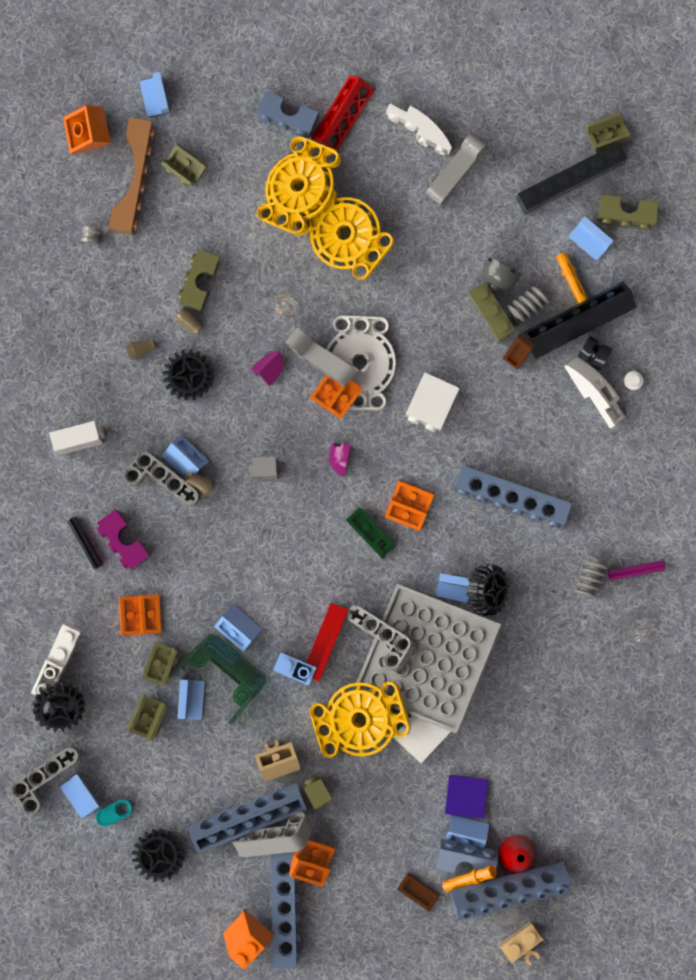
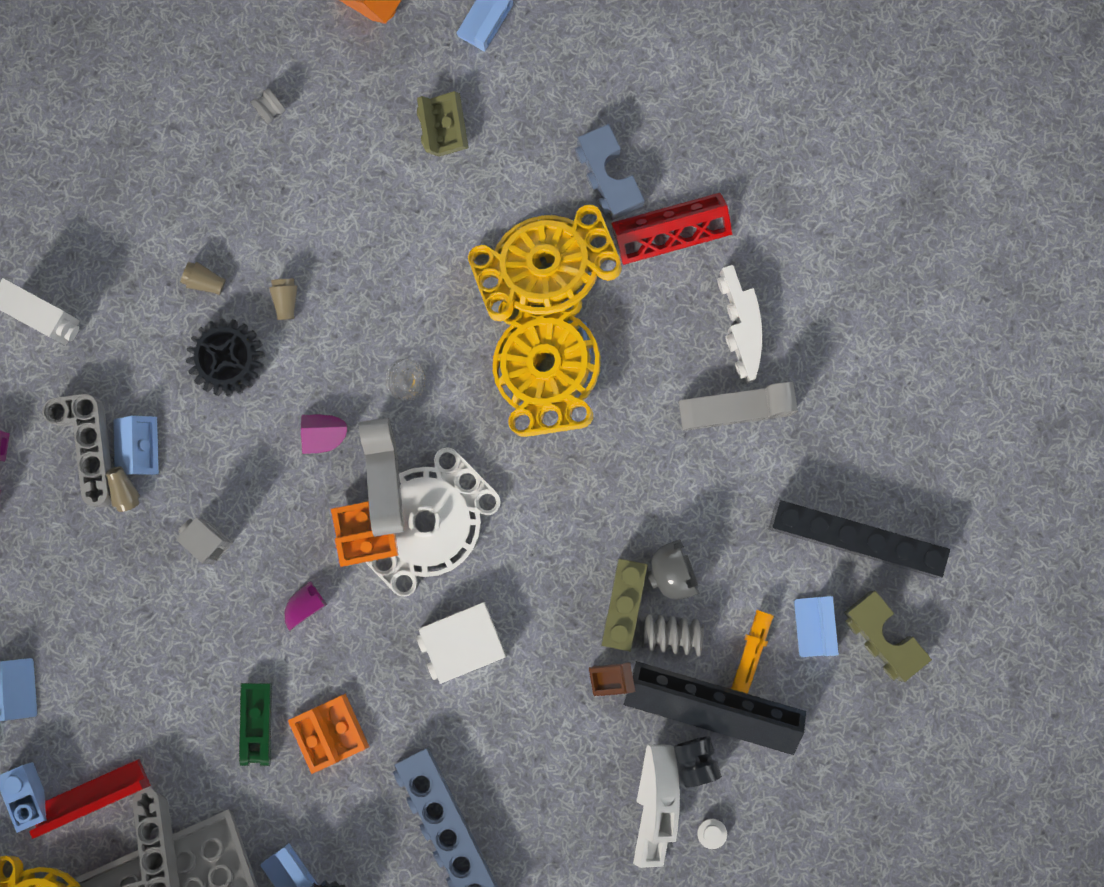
camera: 45 degrees right, 0 degrees up
medium nougat arch [109,117,156,235] -> none
olive arch [177,250,221,313] -> none
olive bracket [586,112,631,153] -> none

